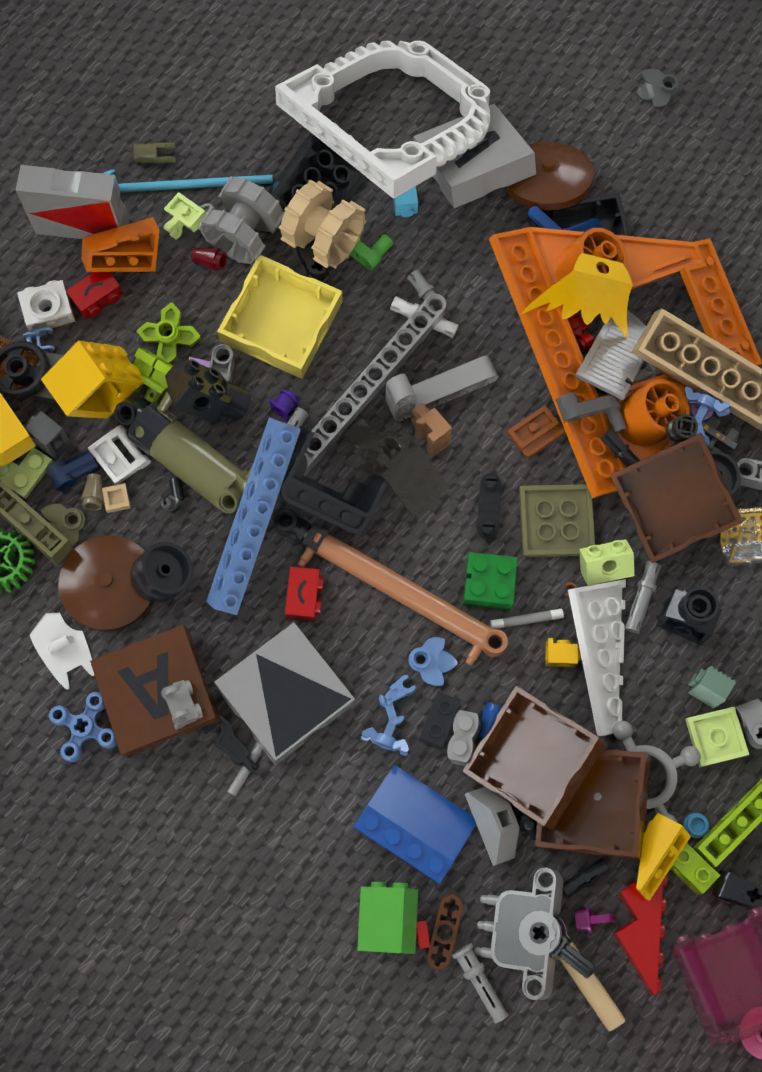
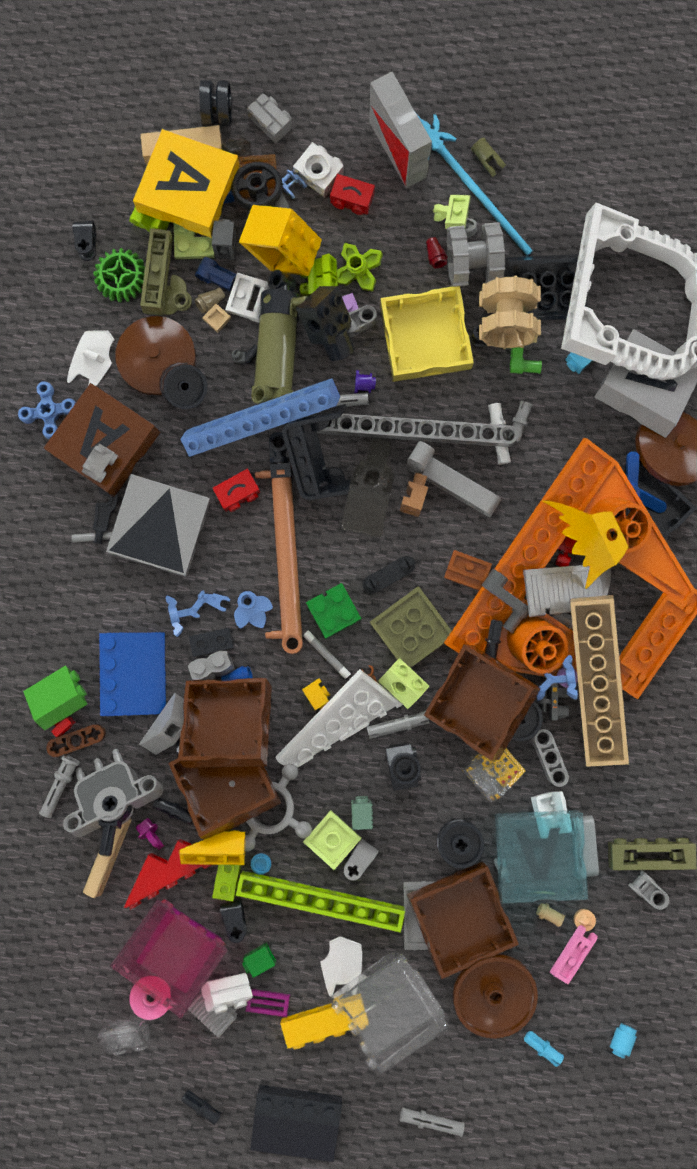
camera: 60 degrees right, 10 degrees up
orange wedge [81,217,159,272] -> none
pearl dark grey wheel [665,414,698,442] -> none

